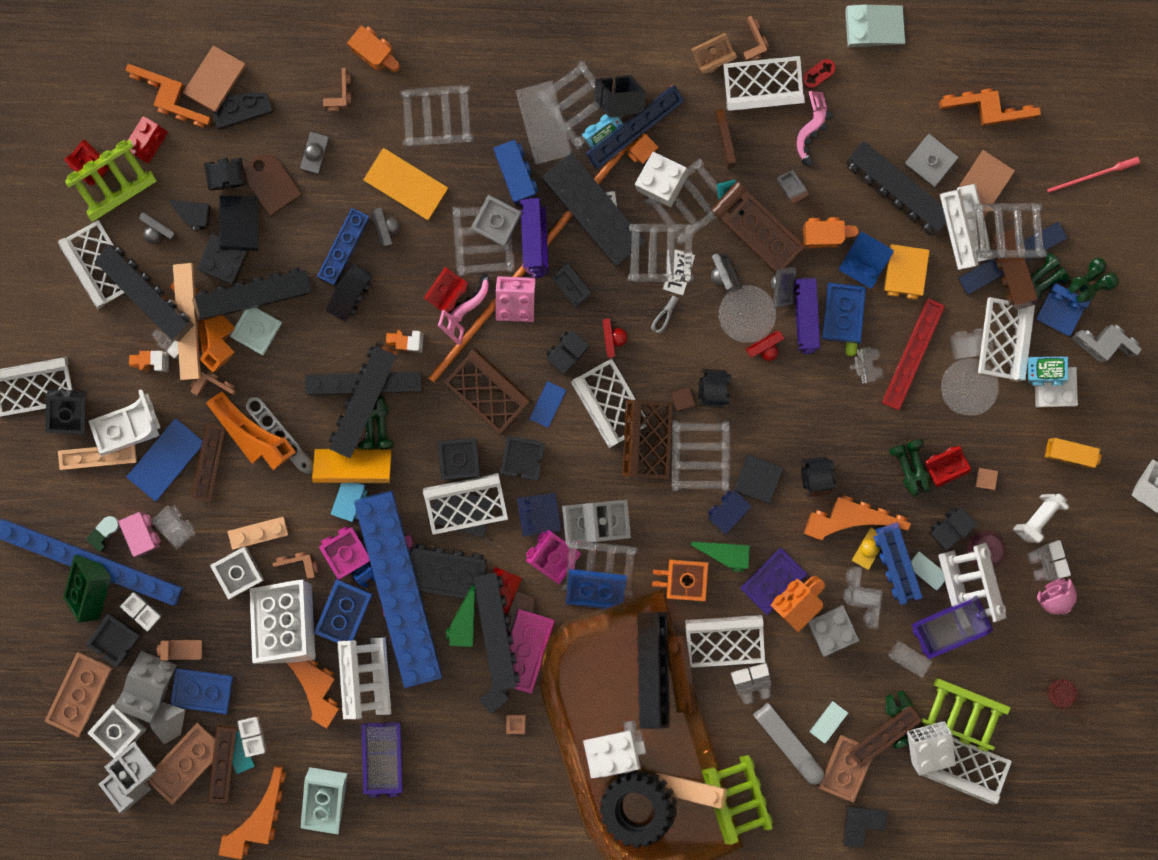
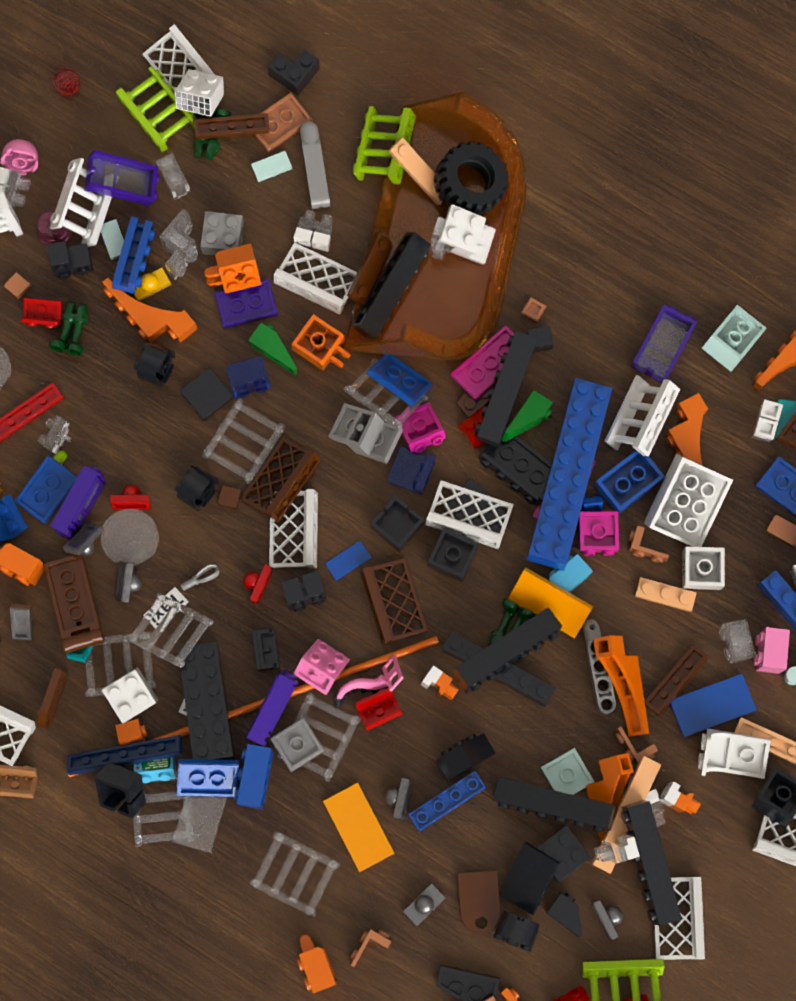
camera: 155 degrees left, 10 degrees down
none -> tile [176,759,239,797]
none -> clear hips [594,834,640,863]

